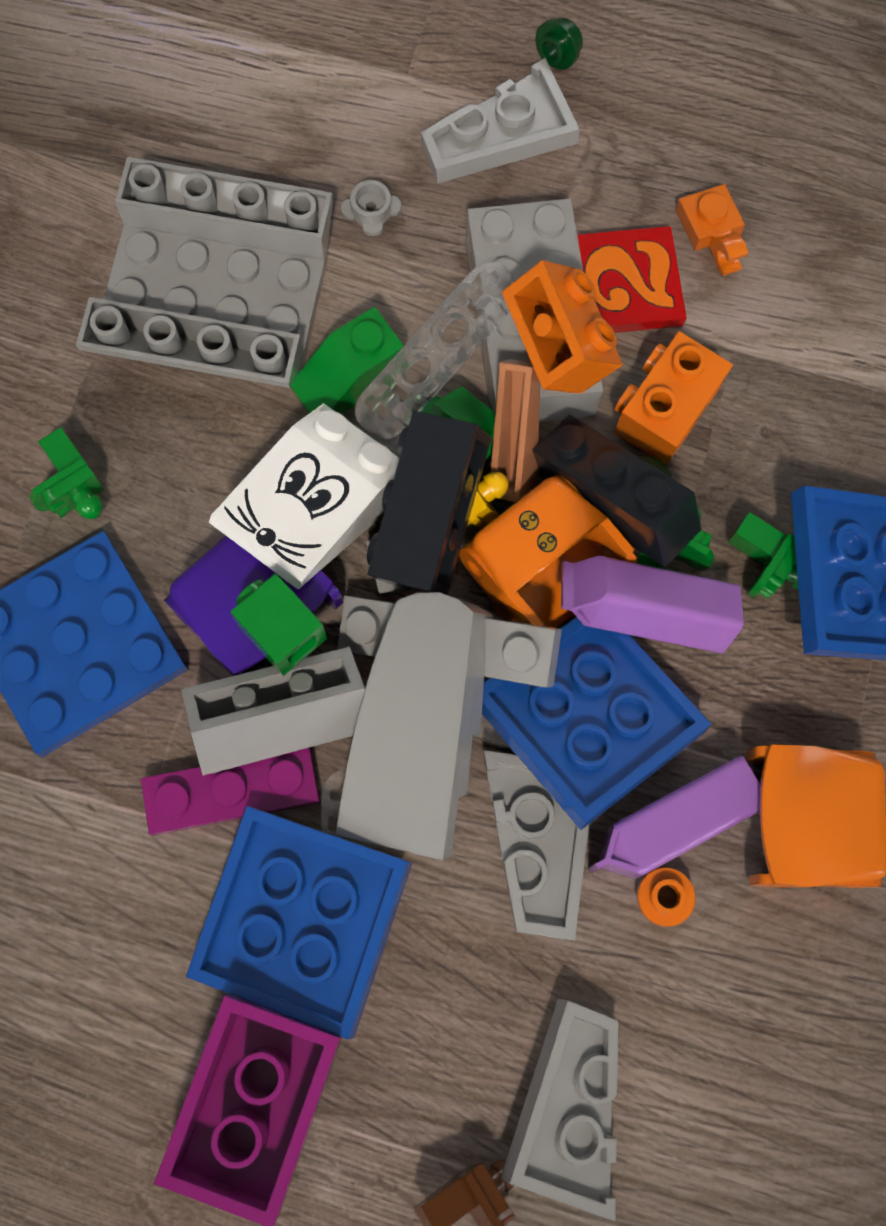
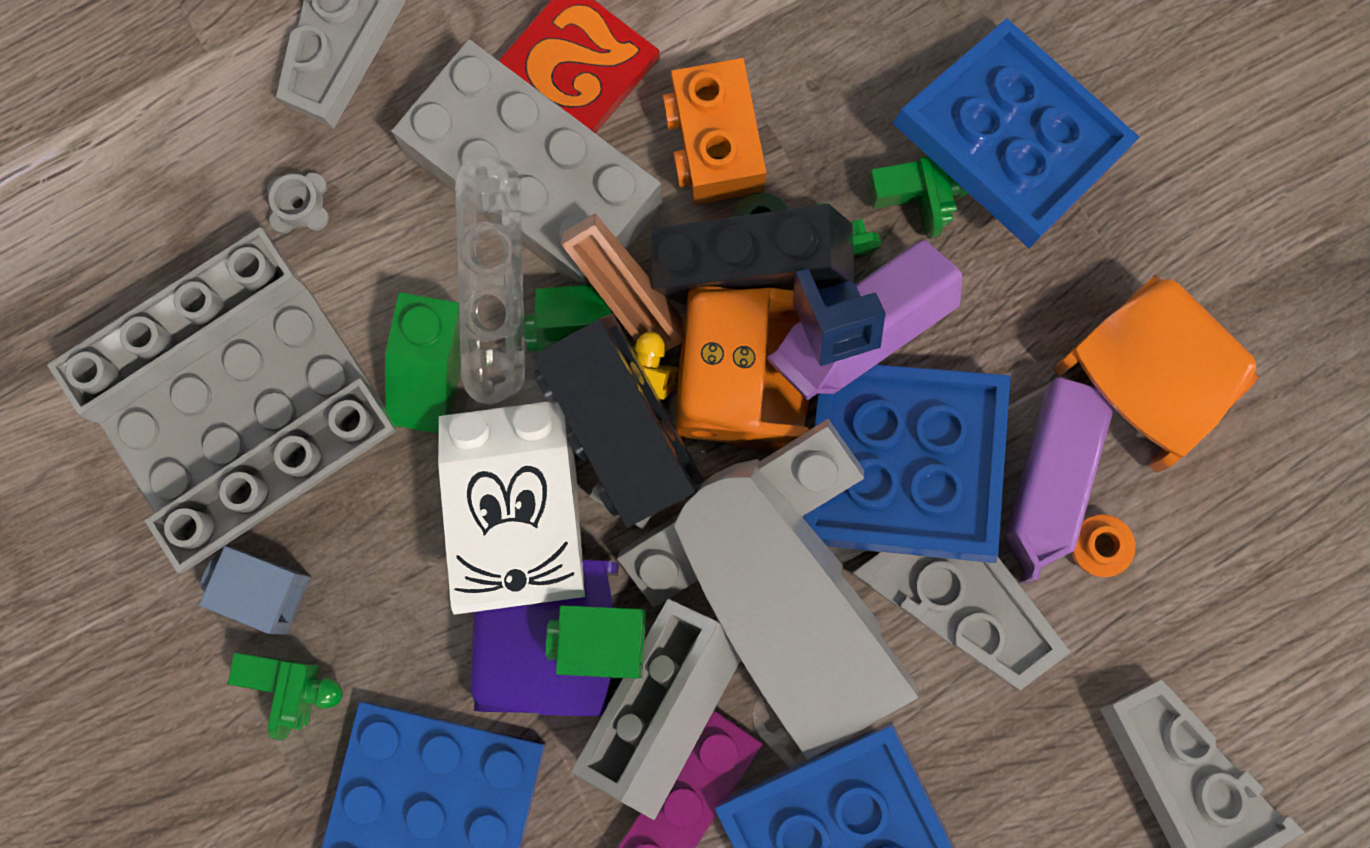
camera: 35 degrees left, 5 degrees up
orange brick [502,260,623,394] -> none
none -> sand blue brick [199,546,311,635]
none -> dark blue panel [793,268,886,366]

